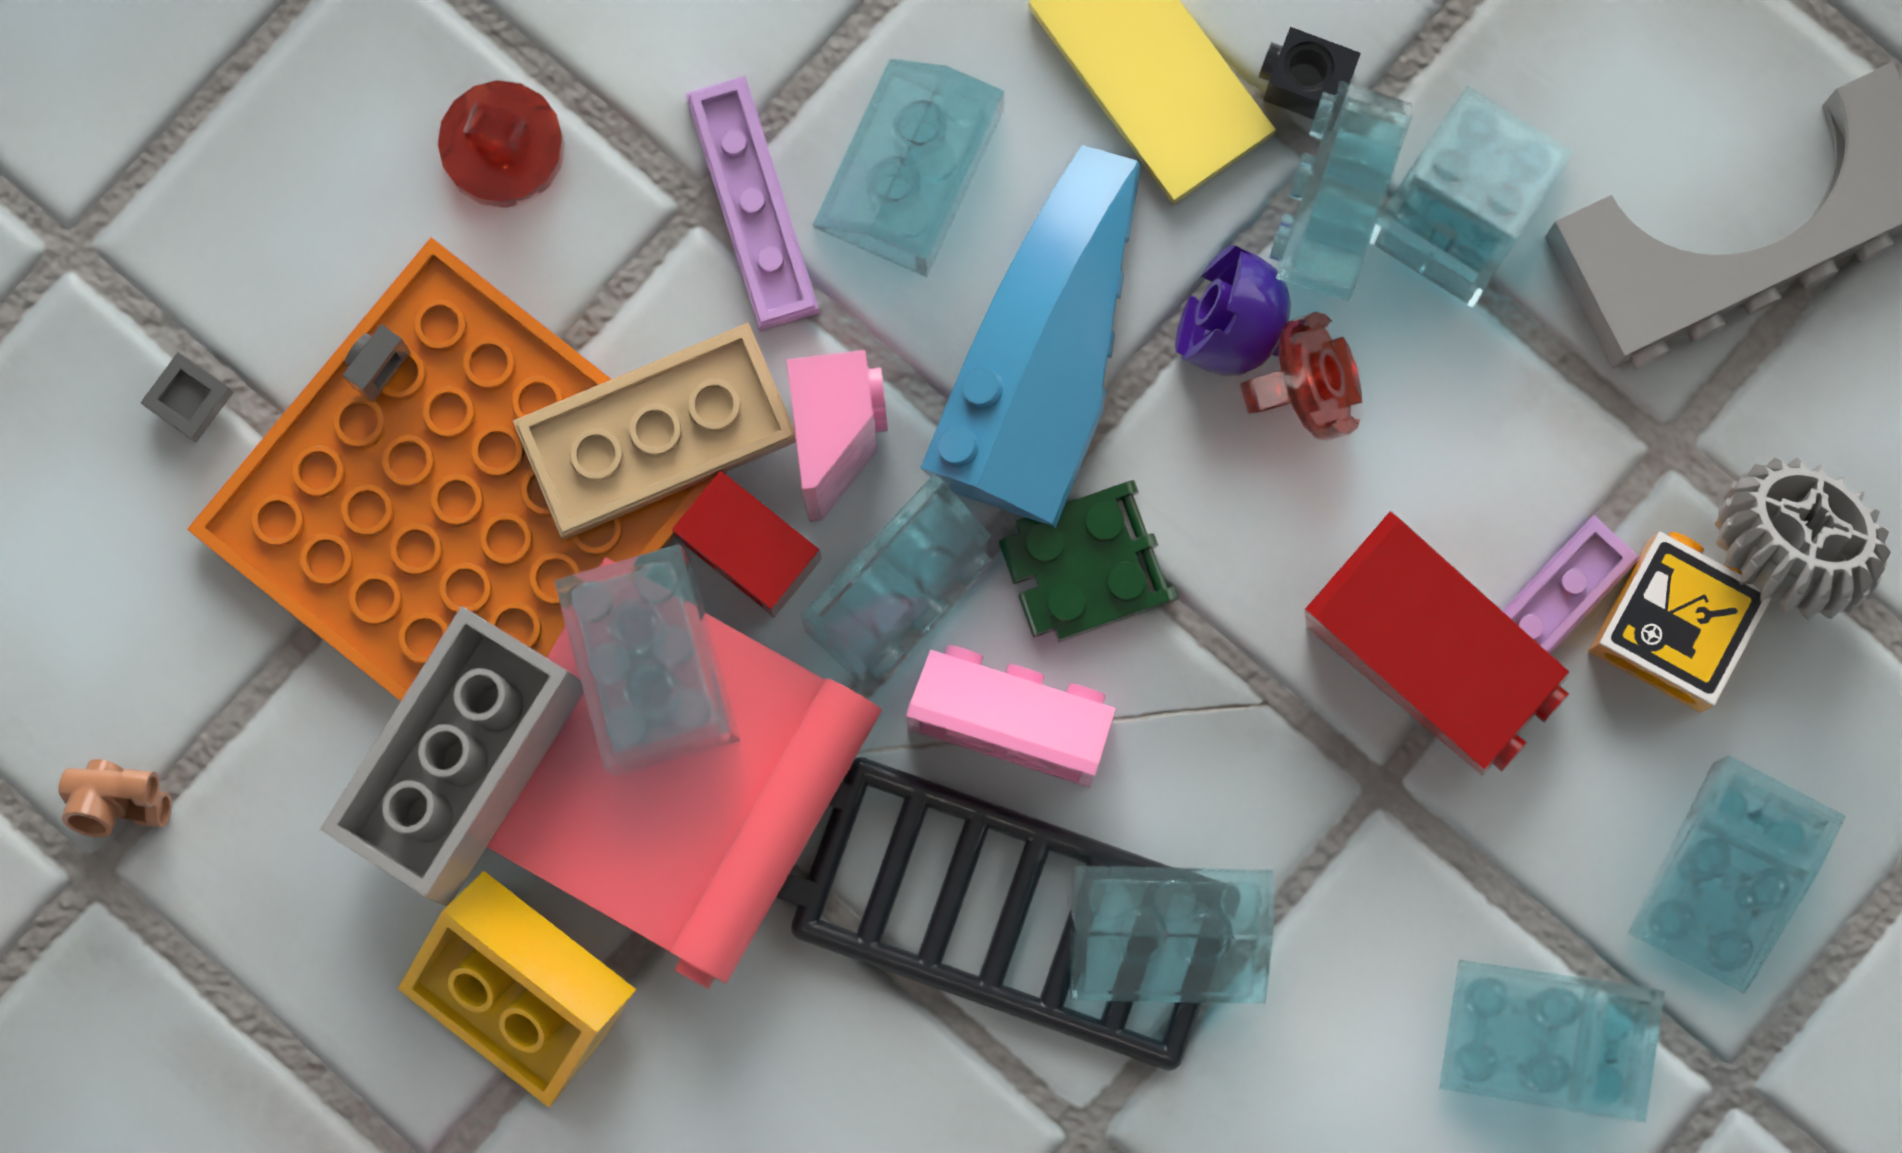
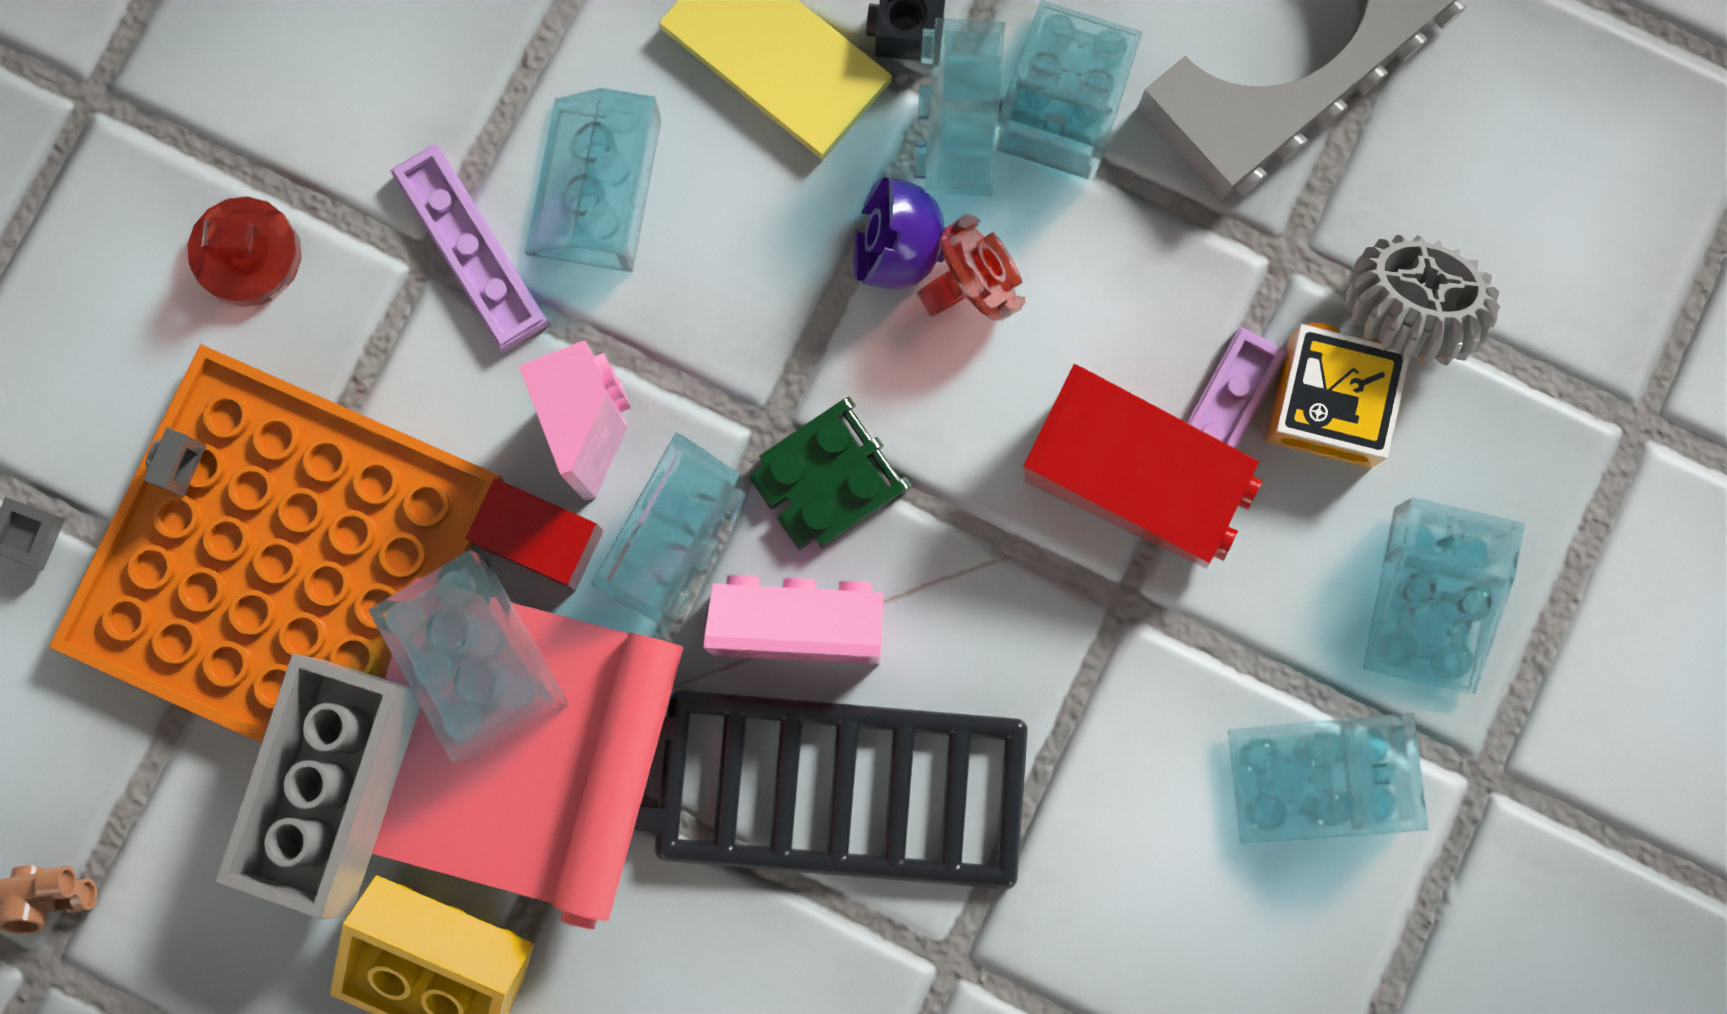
camera: 15 degrees left, 0 degrees up
tan tile [513,322,796,540] -> none
dark azure wedge [920,145,1141,527] -> none
clear light blue slope [1070,866,1274,1004] -> none

